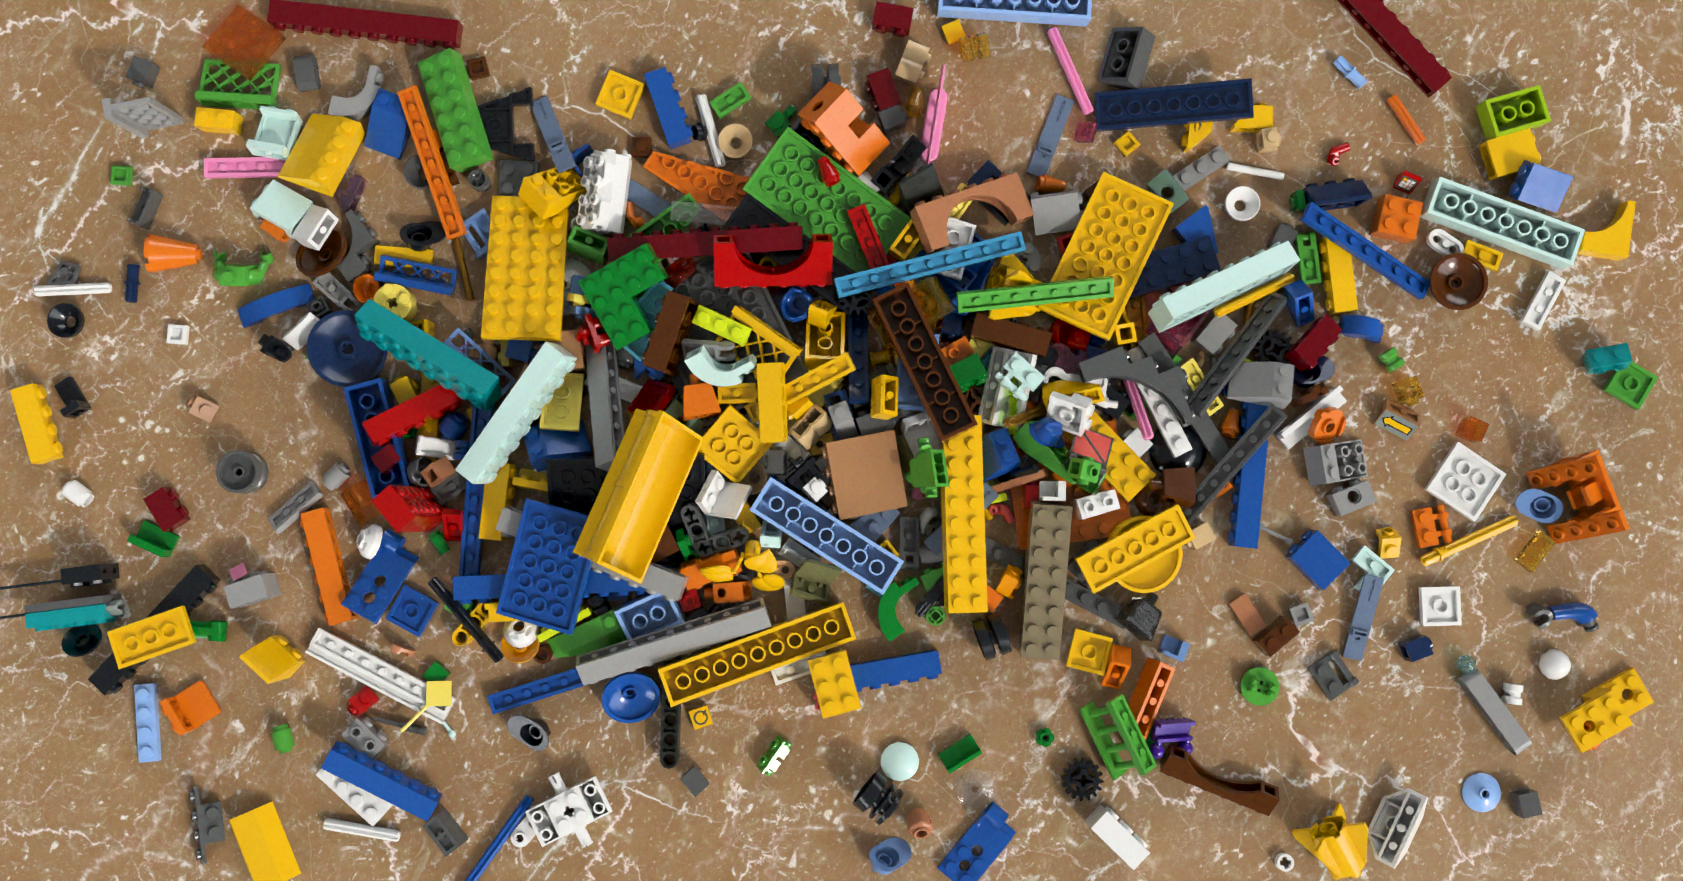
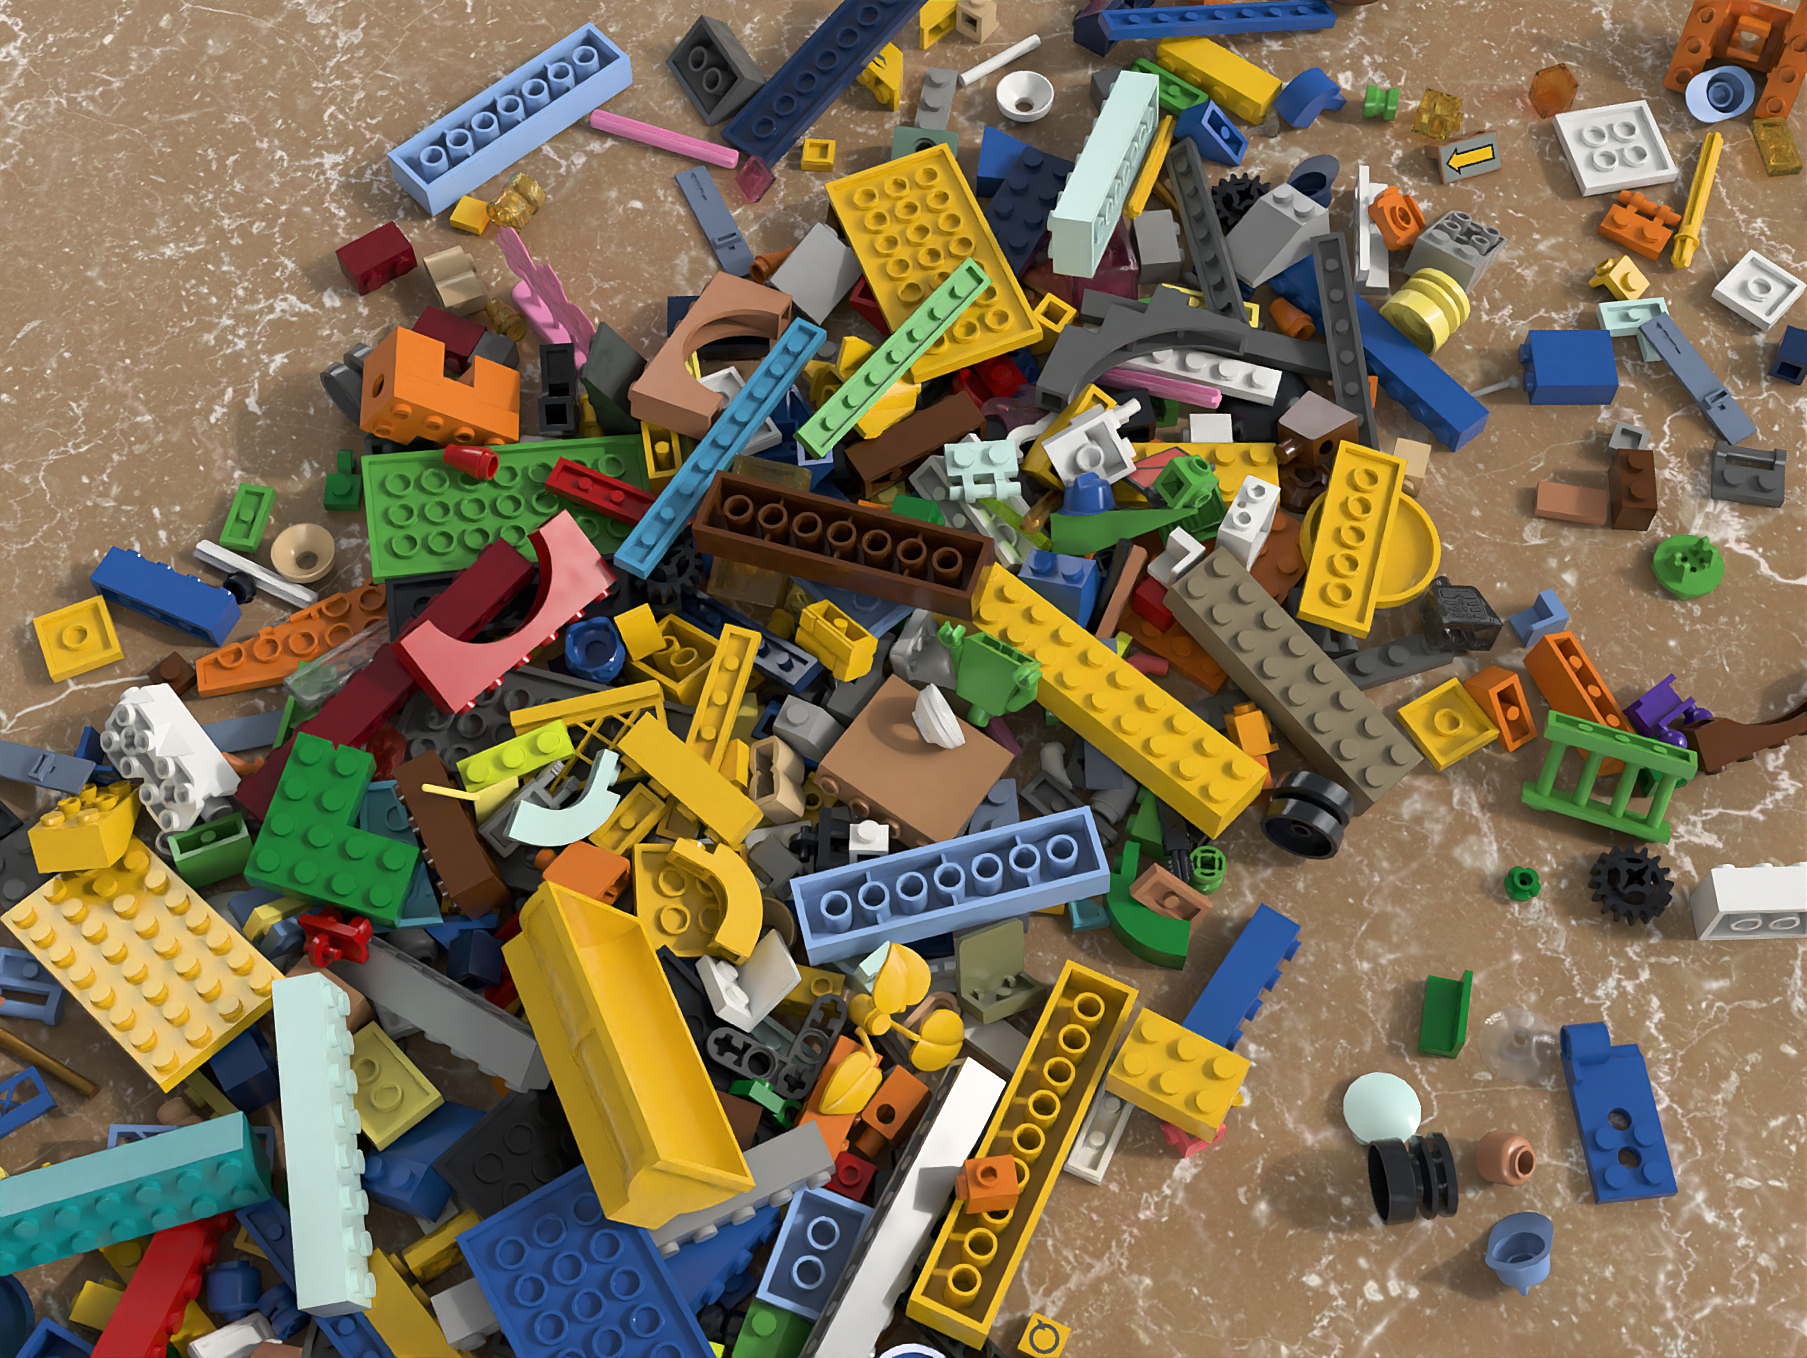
camera: 45 degrees left, 25 degrees down
bright green hinge [757,734,792,776] -> none
dark red brick [1285,313,1342,372] -> none
green plate [1289,189,1307,213] -> none
reddish brown plate [1291,382,1330,408] -> none
light grey brick [1326,478,1377,516] -> none
none -> light yellow piece [422,775,519,826]
none -> dark blue brick [446,929,505,994]
none -> yellow arch [665,837,763,967]
none -> white piece [912,684,965,749]
none -> orange brick [955,1154,1020,1214]
none -> nougat plate [1129,863,1212,929]
none -> light yellow wheel [1379,268,1470,357]

